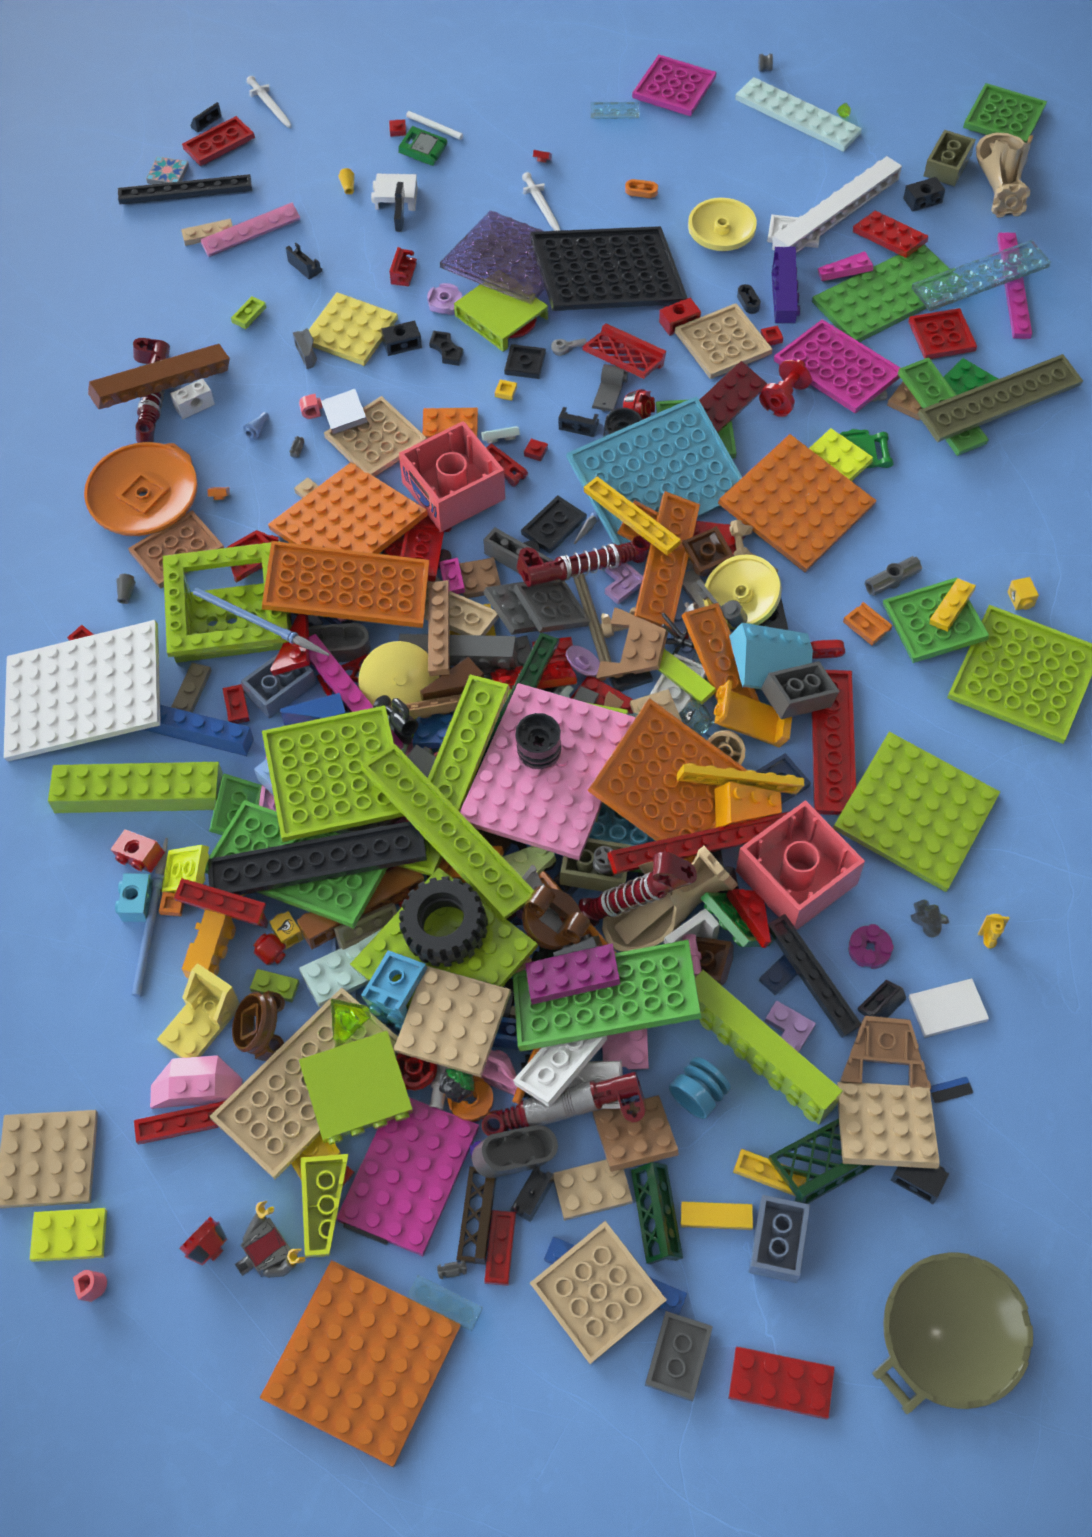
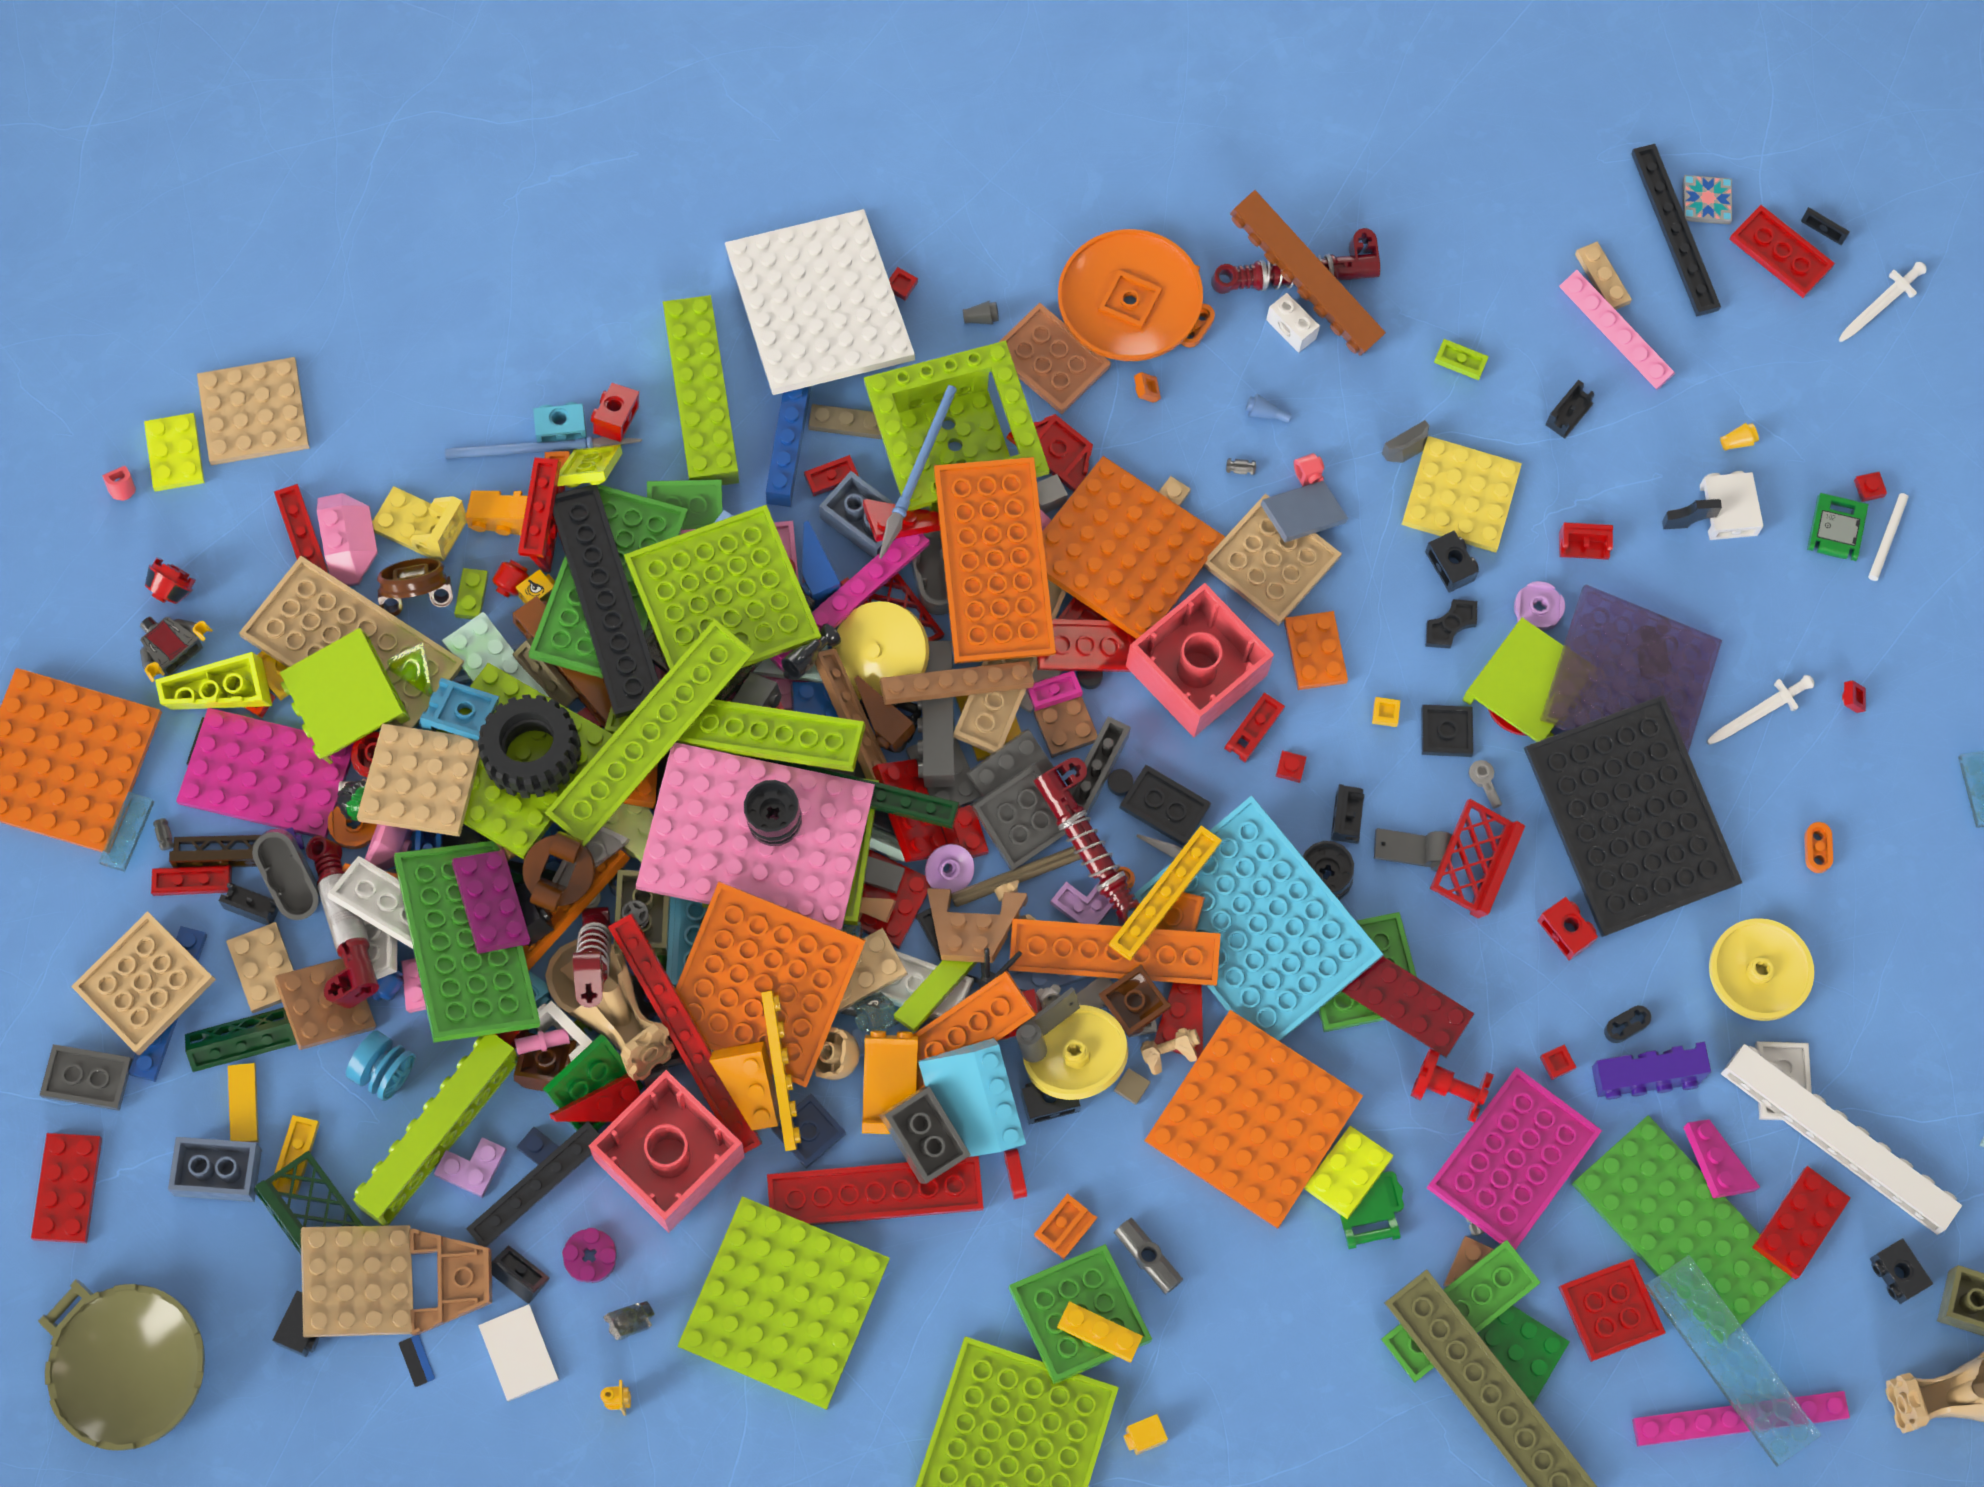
camera: 75 degrees right, 10 degrees up
light aqua plate [481,426,520,443] -> none
red cone [623,389,655,419] -> none
tan plate [675,303,772,379] -> none

